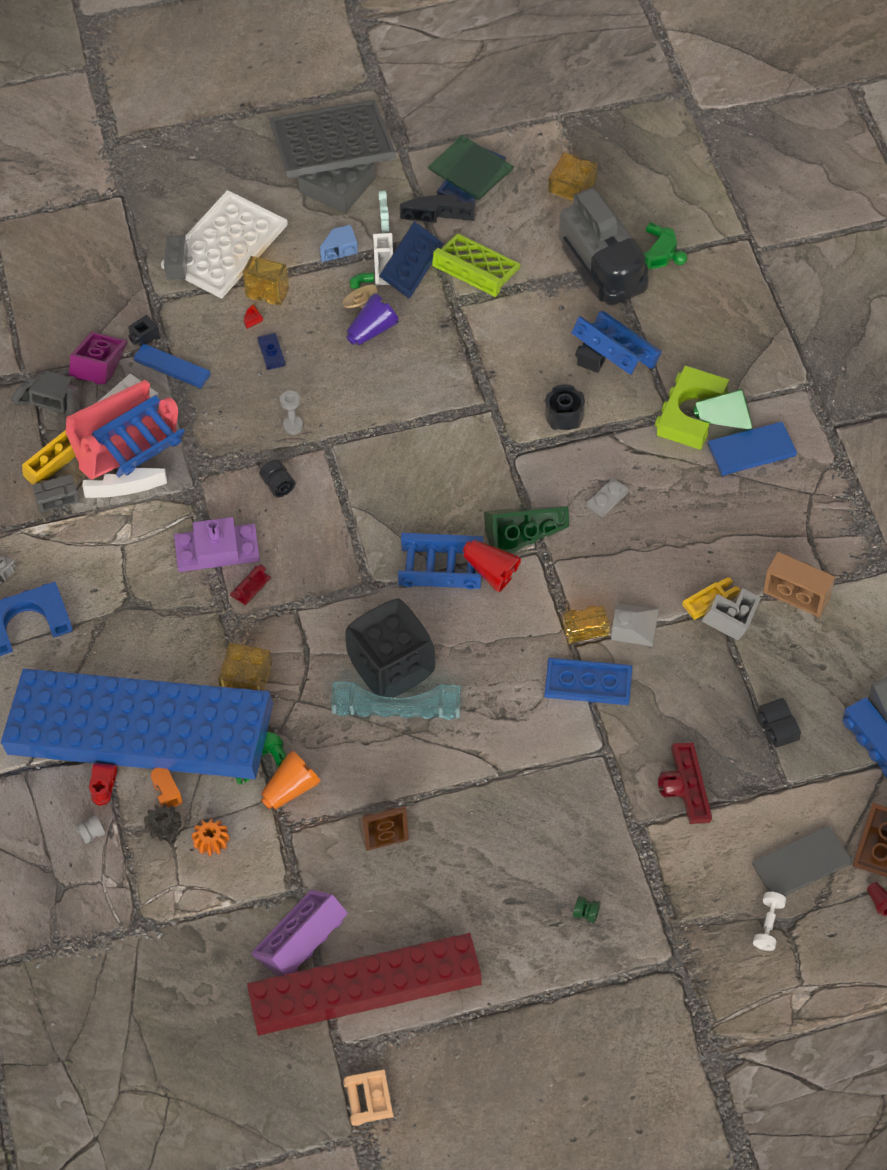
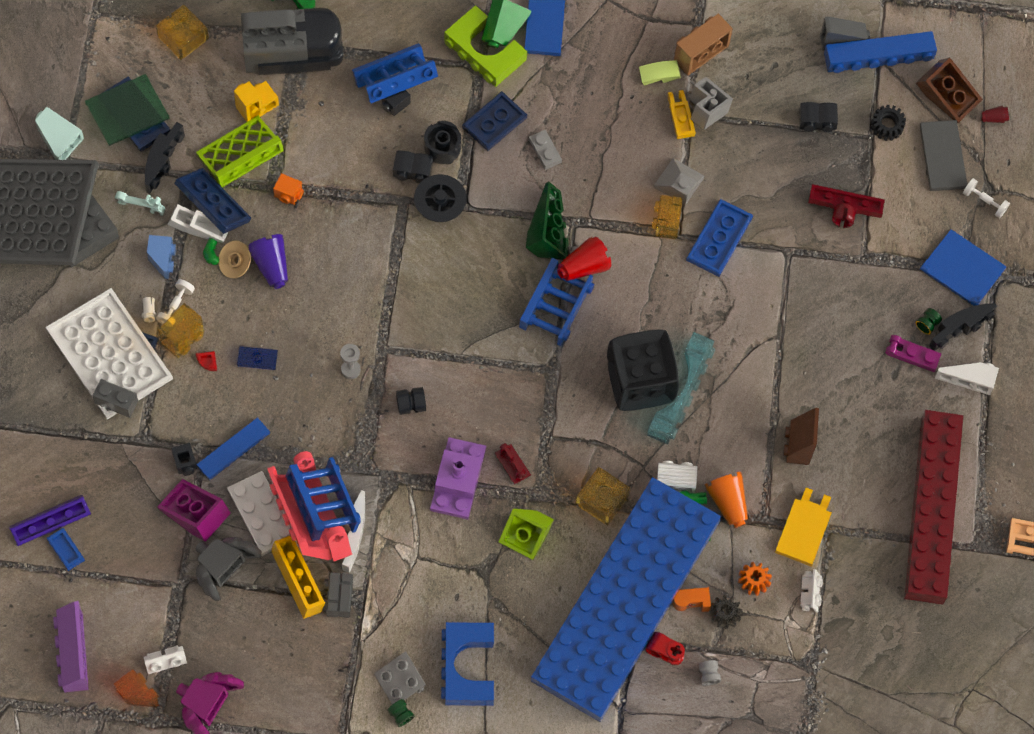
camera: 75 degrees left, 10 degrees up
medium lavender slope [251,890,348,976] -> none
none -> dark purple slope [9,495,91,546]
none -> light aqua slope [35,107,84,160]
none -> blue tile [46,528,85,571]
none -> white pin [142,297,157,323]
none -> white wheel [156,279,195,328]
none -> yellow brick [234,81,279,122]
none -> orange brick [273,173,304,205]
none -> black brick [393,150,434,183]
none -> black wheel [414,174,467,222]
none -> dark blue tile [462,91,528,151]
none -> lime slope [499,509,554,560]
none -> yellowish green slope [639,60,681,86]
none -> white brick [657,461,697,493]
none -> yellow tile [775,488,832,567]
none -> white hinge [800,569,823,613]
none -> black tyre [871,105,906,141]
none -> magenta plate [885,335,942,373]
none -> blue piece [920,229,1006,306]
none -> black slope [929,303,997,351]
none -> white slope [935,362,999,395]

